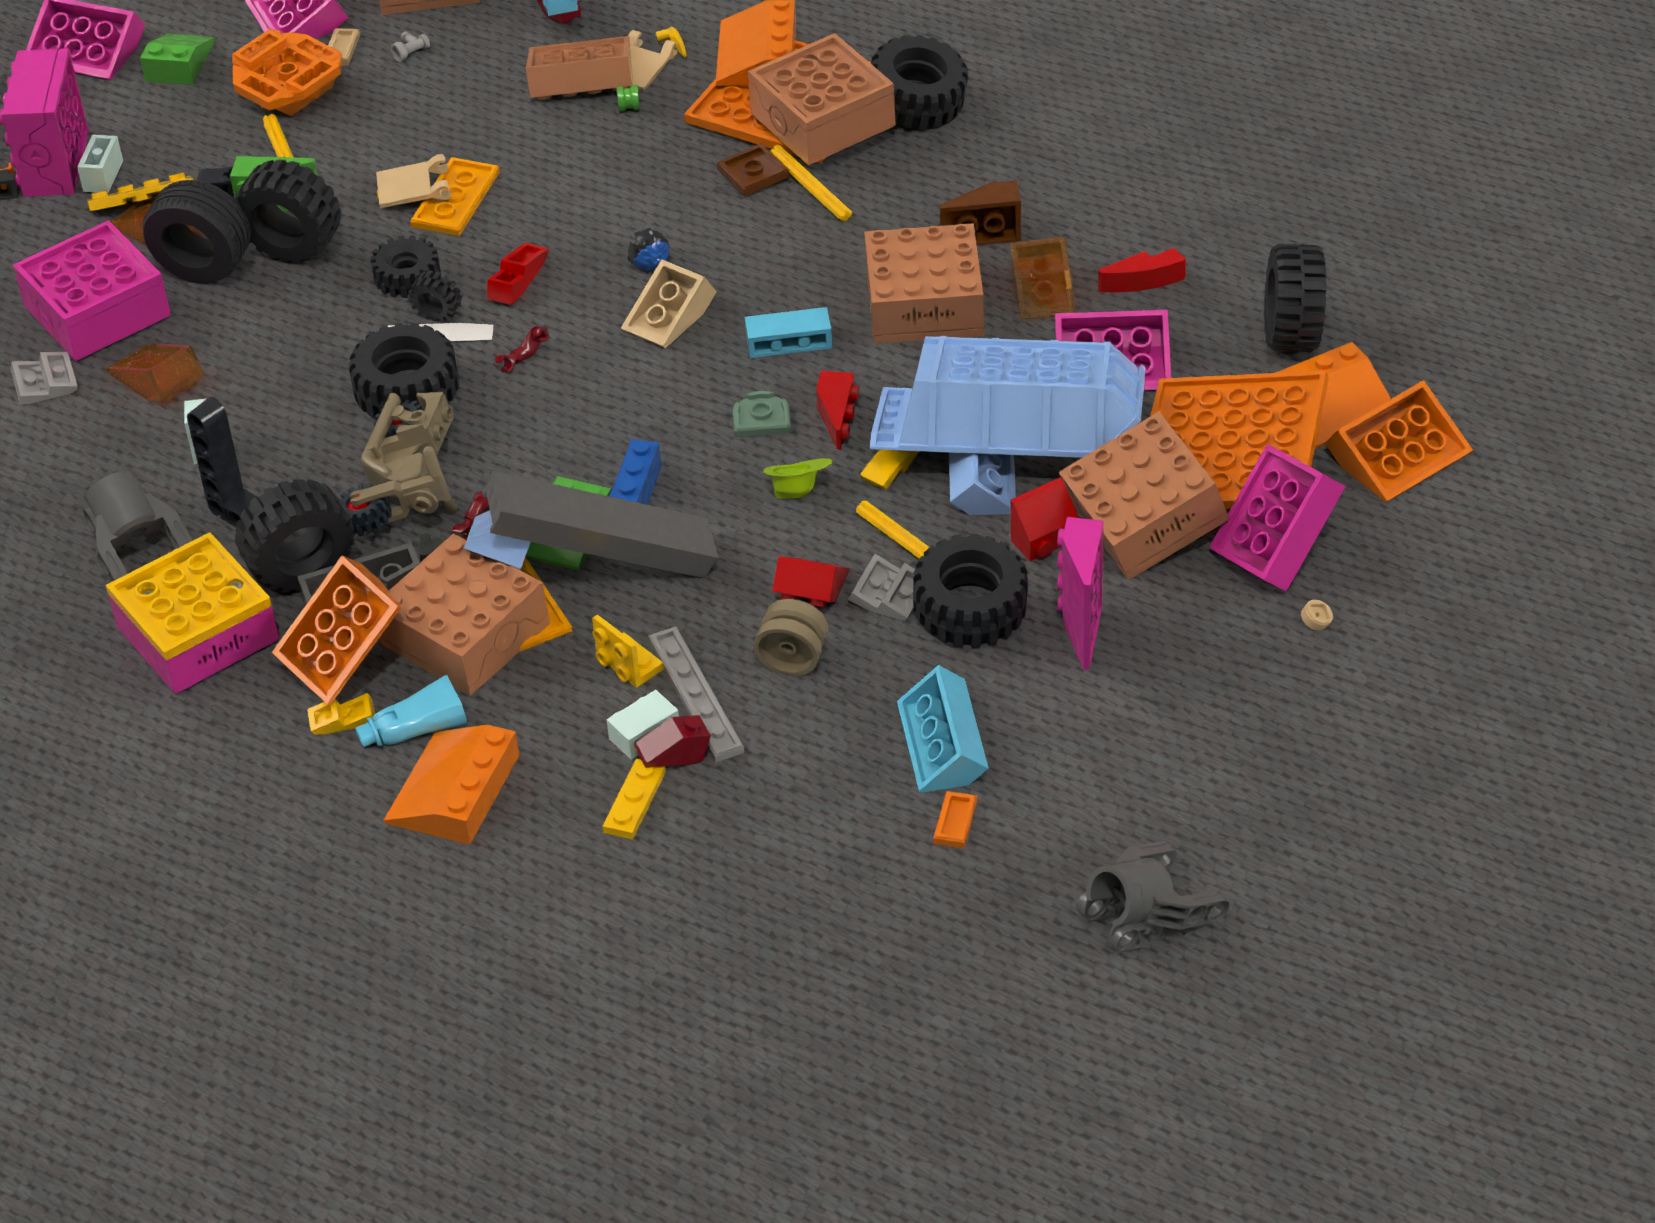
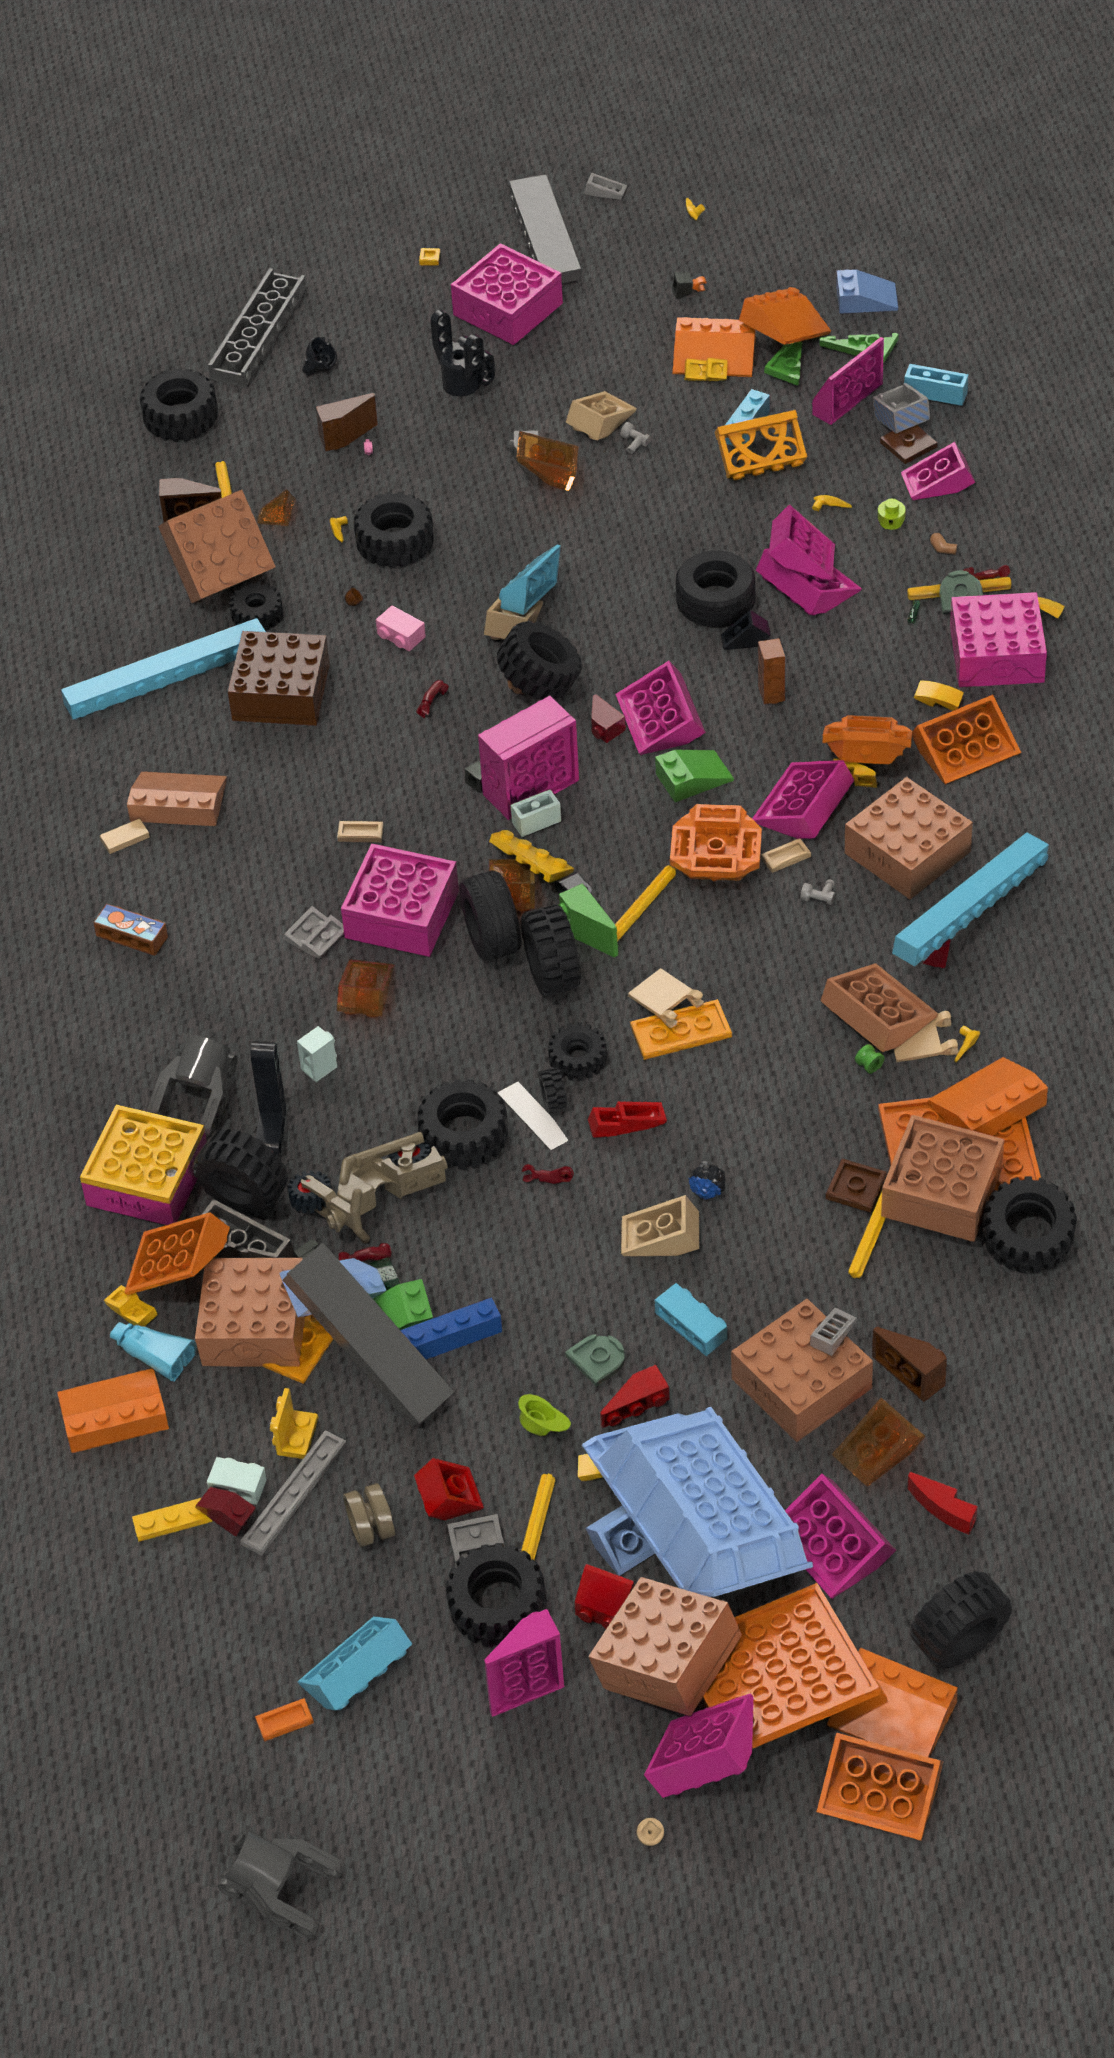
camera: 55 degrees right, 5 degrees up
none -> light grey slope [810,1308,857,1356]

